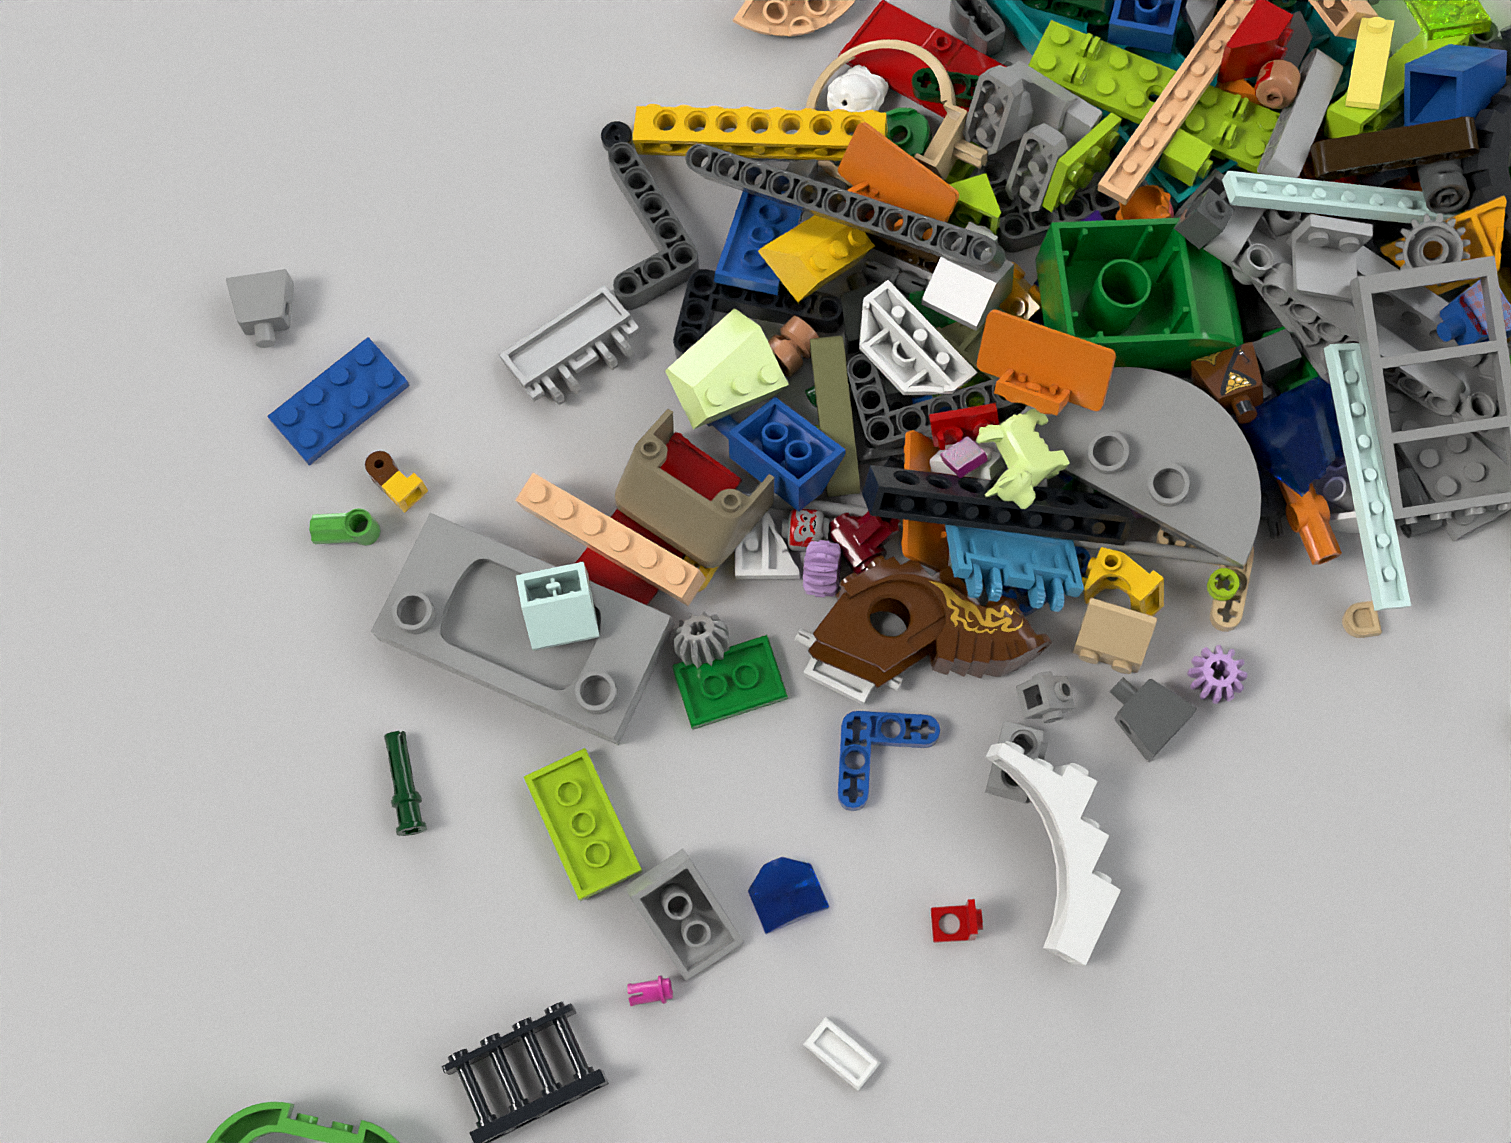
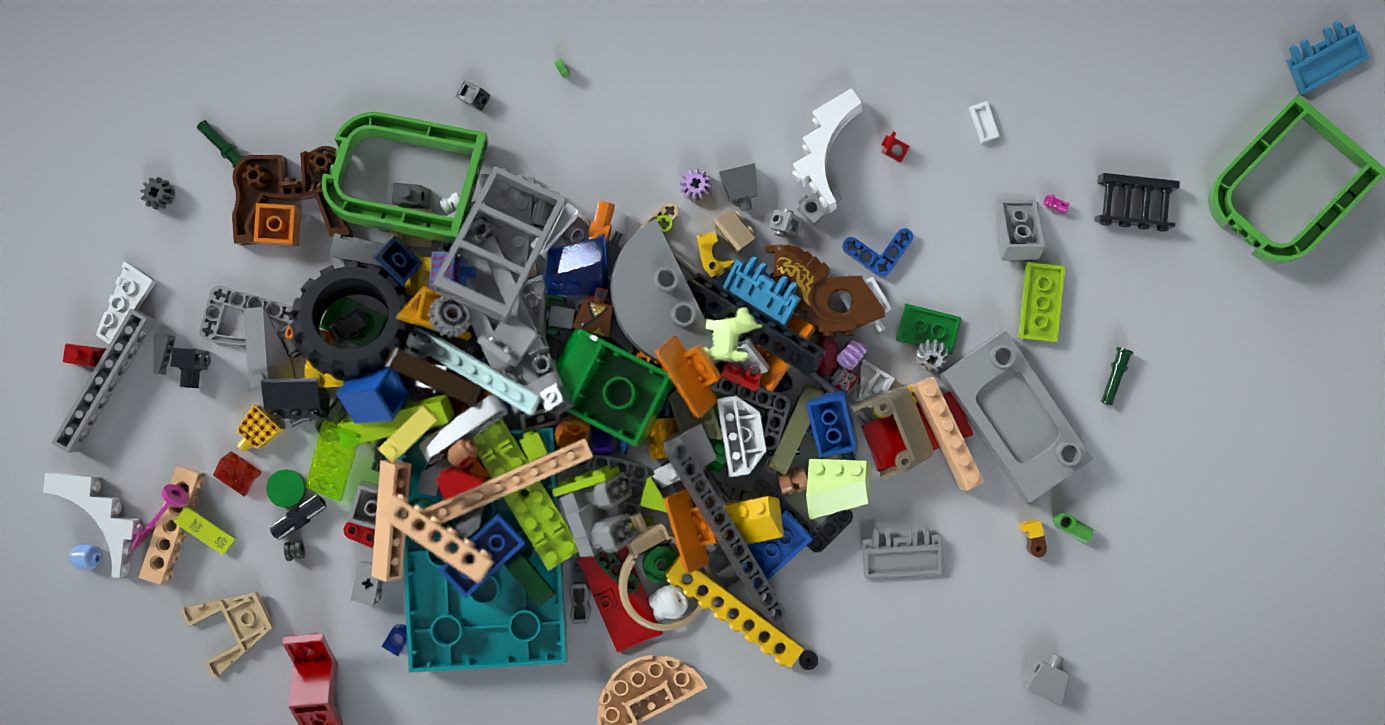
camera: 155 degrees left, 15 degrees up
blue plate [267,337,410,466] -> none
light aqua slope [516,562,600,651] -> none
dark grey beam [608,142,699,310] -> none
clear blue slope [748,857,830,935] -> none
tile [940,436,988,478] -> none
light aqua plate [1324,343,1411,611] -> none
tan tile [1342,601,1382,638] -> none

